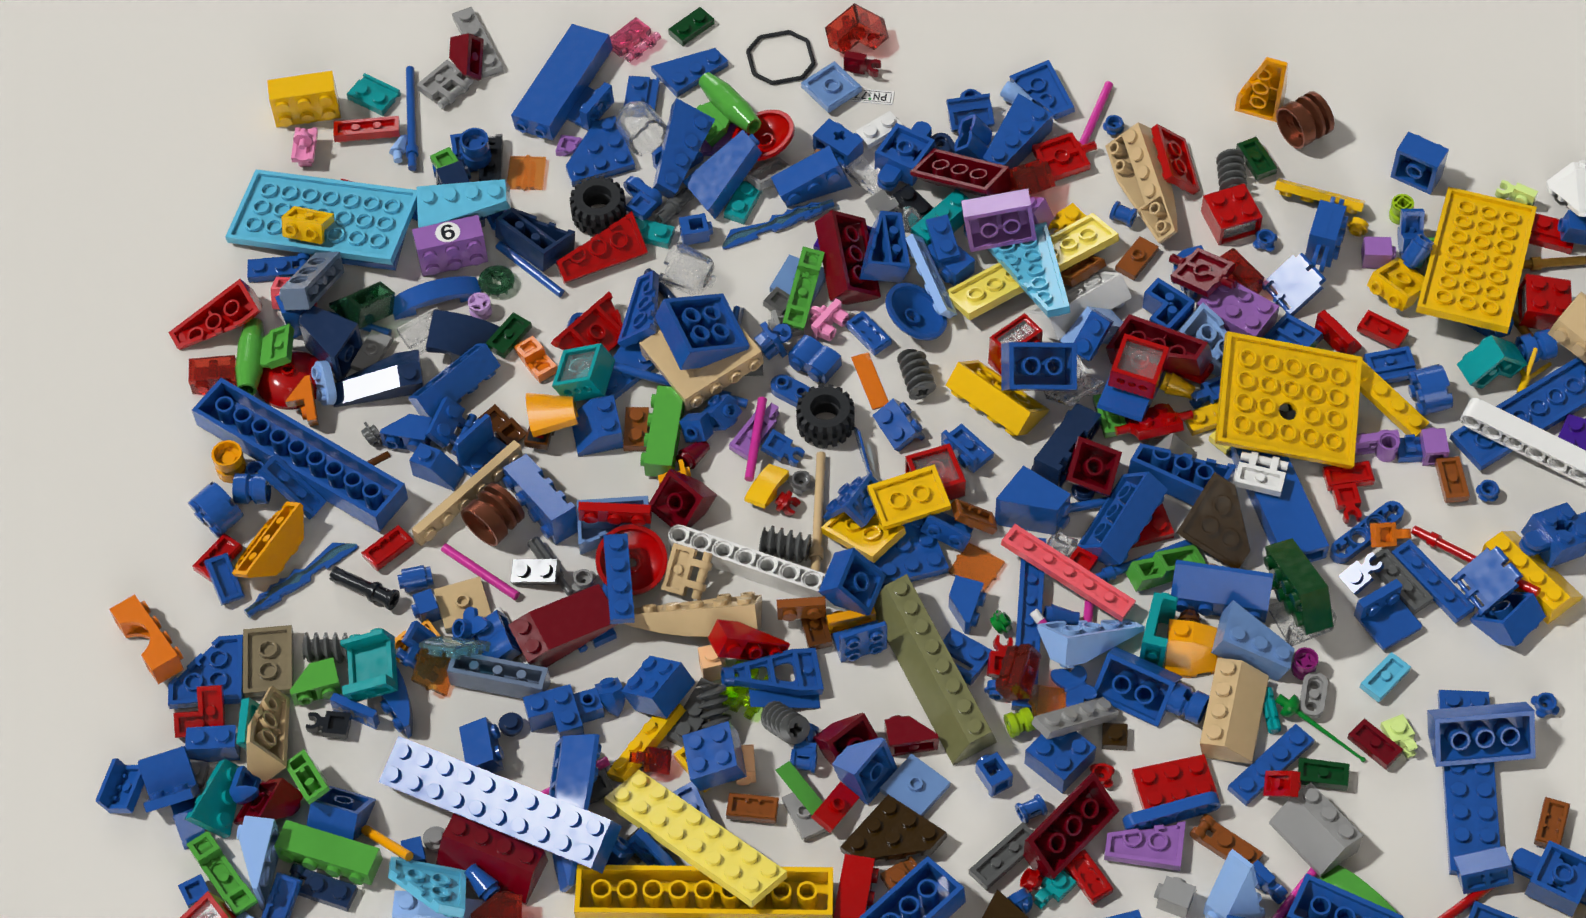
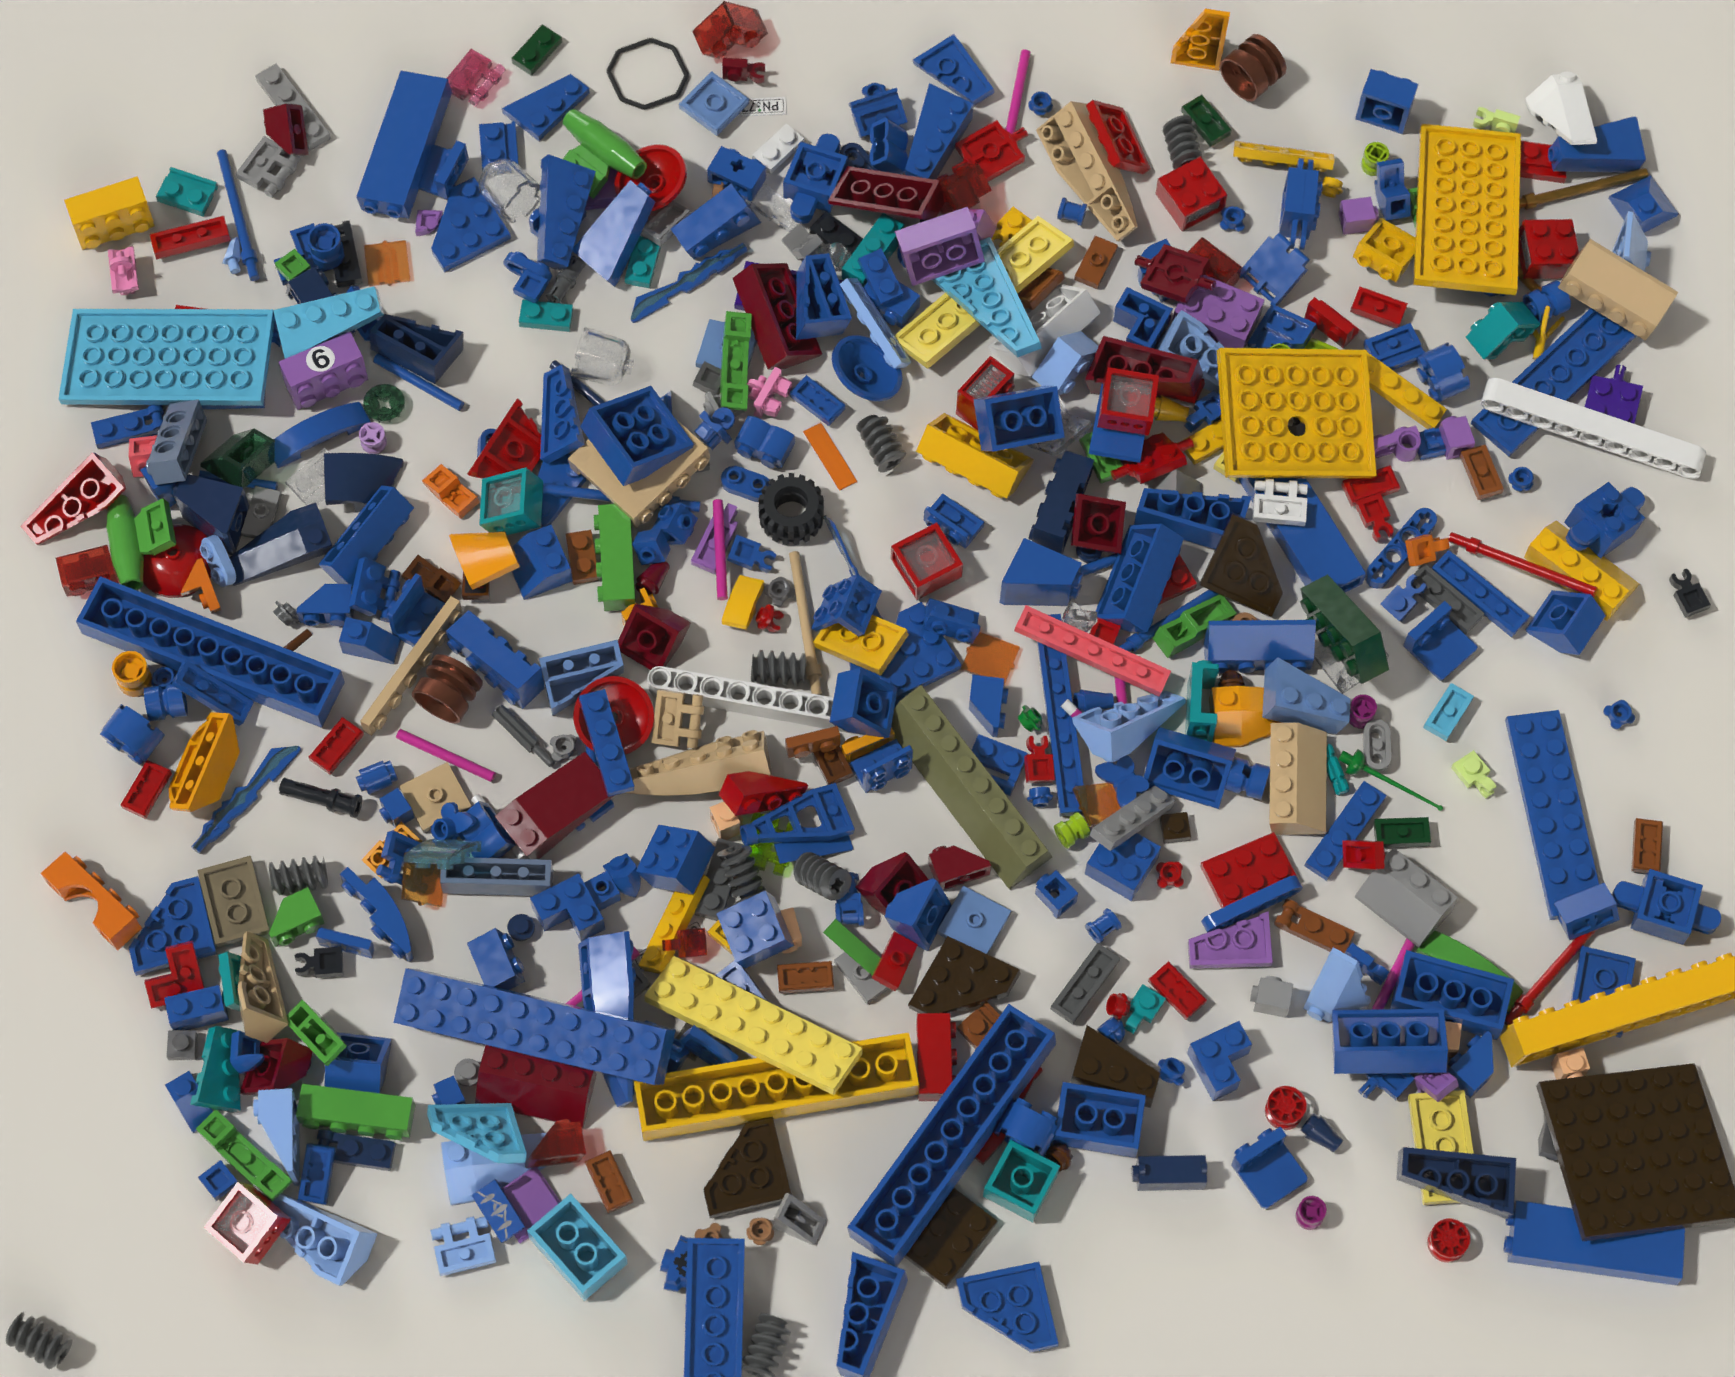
camera: 15 degrees left, 10 degrees up
blue bracket [96,758,144,813] -> none
blue bracket [138,746,201,813] -> none
blue tile [204,552,245,606] -> none
yellow bracket [281,206,334,244] -> none
teal panel [340,628,398,702] -> none
light orange bar [361,825,413,861] -> none
blue cone [464,863,501,902] -> none
dark green plate [485,312,532,359] -> none
plate [510,559,561,585] -> none
red wing [556,211,648,284] -> none
black tyre [570,176,627,236] -> none
red plate [578,502,652,526] -> none
blue brick [679,213,713,248] -> none
yellow plate [867,464,951,531] -> none
blue bracket [872,398,925,452] -> none
dark orange plate [951,498,998,535] -> none
clear red brick [995,643,1042,701] -> none
light blue cone [1000,81,1033,104] -> none
dark red slope [1023,773,1120,879] -> none
blue plate [1074,309,1114,361] -> none
dark red plate [1347,718,1403,769] -> none
blue brick [1402,234,1434,269] -> none
blue slope [1427,702,1536,767] -> none
plate [1451,546,1523,616] -> none

